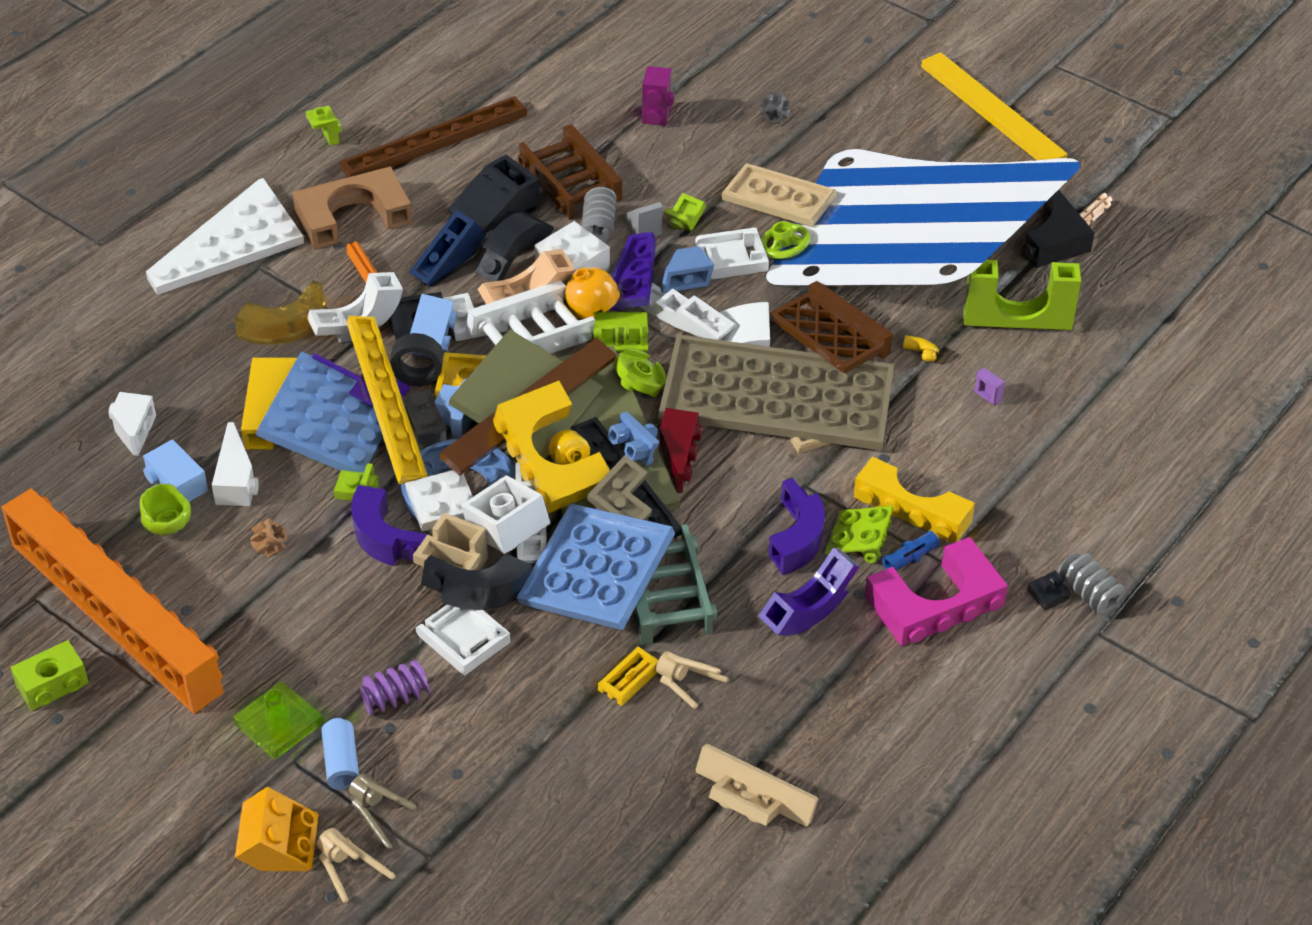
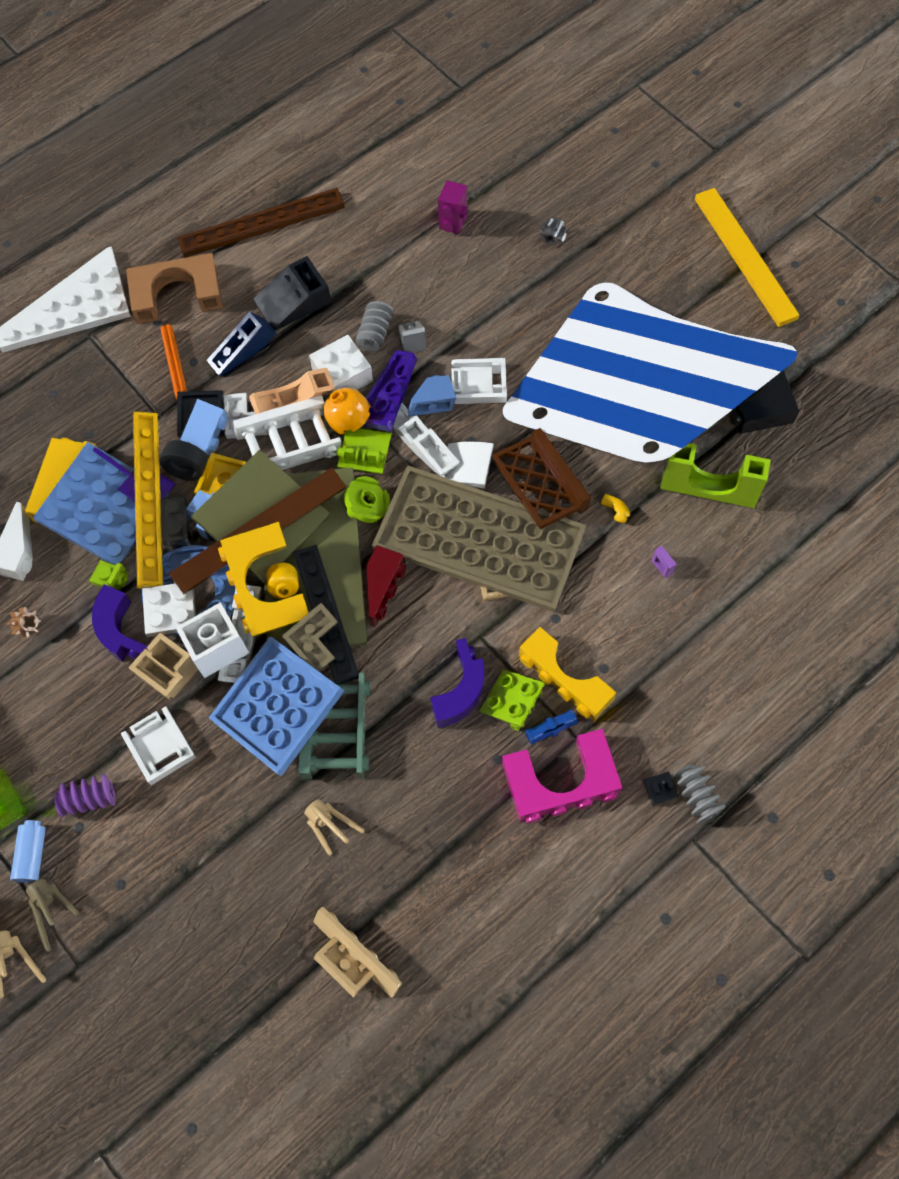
camera: 15 degrees right, 20 degrees up
clear yellow arch [234,280,326,345] -> none
lime bracket [306,106,342,146] -> none
white arch [307,272,403,343] -> none
black arch [421,554,532,610] -> none
black arch [475,212,554,282] -> none
reddish brown fence [518,124,622,220] -> none
yellow tile [598,647,659,706] -> none
medium blue hips [607,412,659,466] -> none
lime bracket [664,193,706,232] -> none
tan tile [722,163,836,227] -> none
dark purple arch [758,547,860,636] -> none
lime piece [761,221,811,259] -> none
light nougat axle [1079,193,1112,225] -> none

